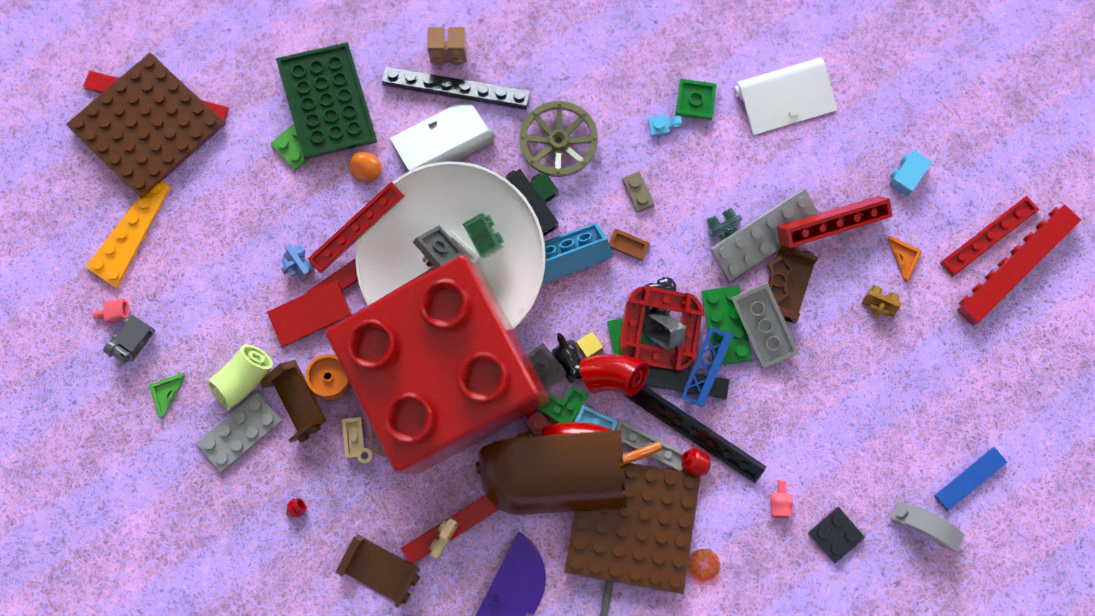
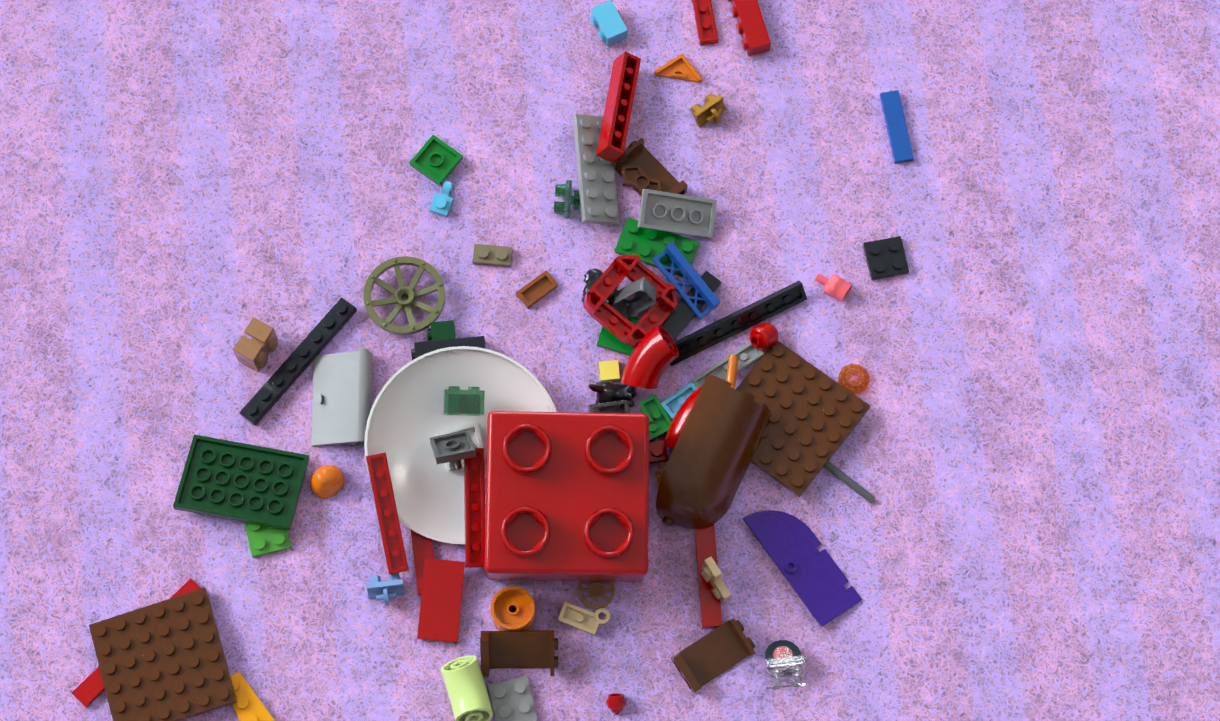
camera: 65 degrees left, 5 degrees down
dark azure slope [542,222,613,284] -> none
white door [734,57,837,135] -> none
light grey arch [890,501,965,553] -> none

